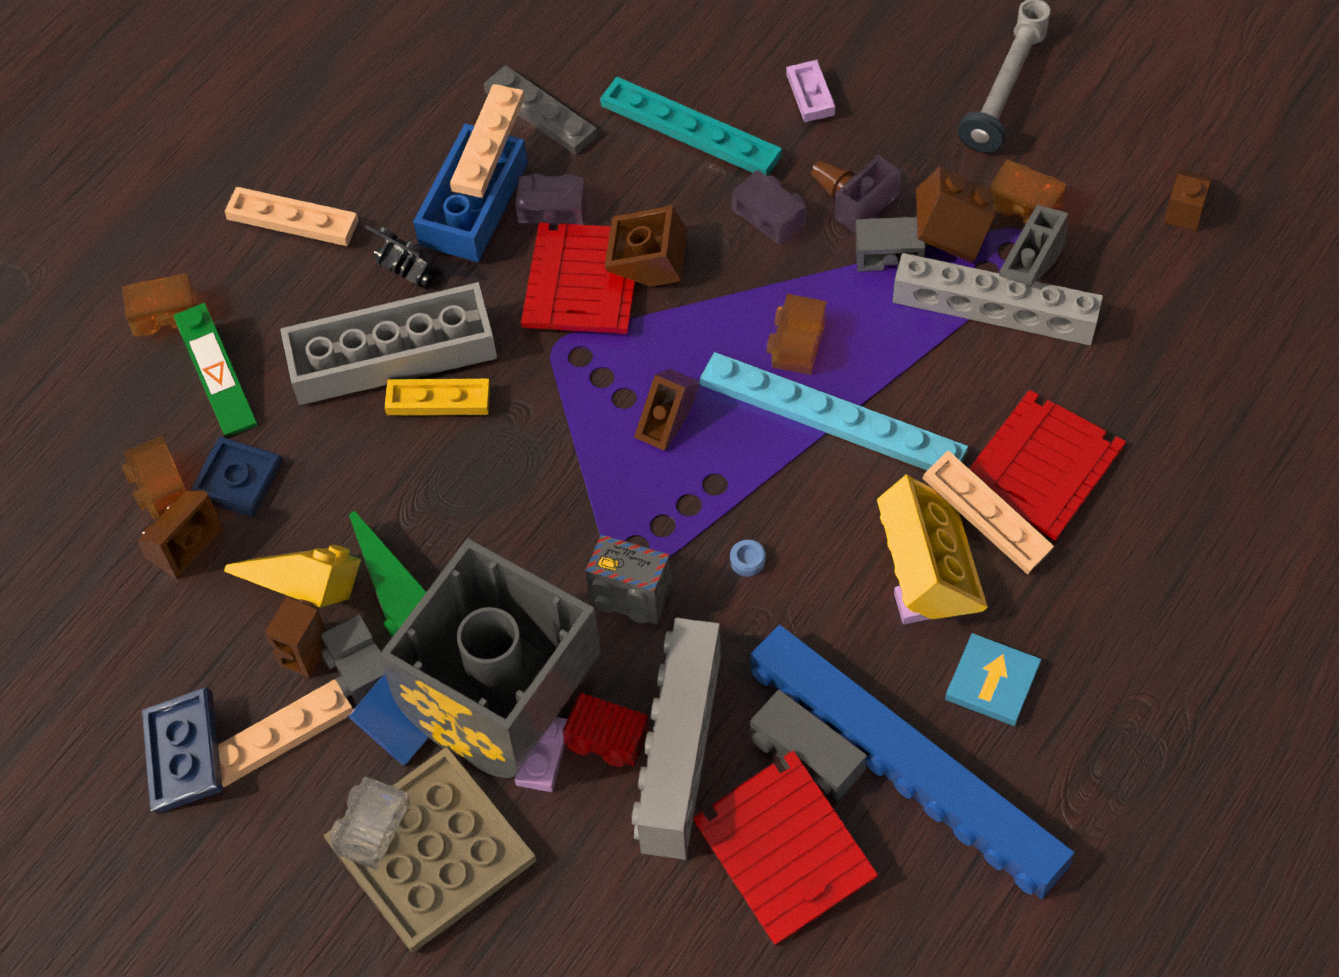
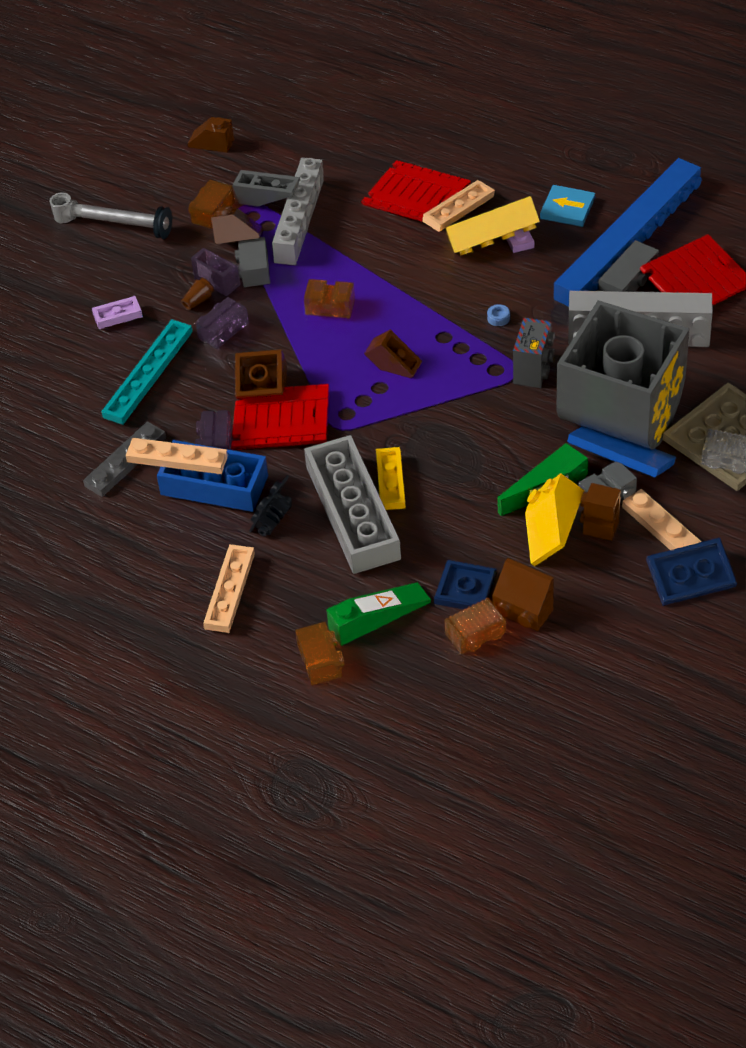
camera: 95 degrees left, 10 degrees down
medium azure plate [700,352,968,471] -> none

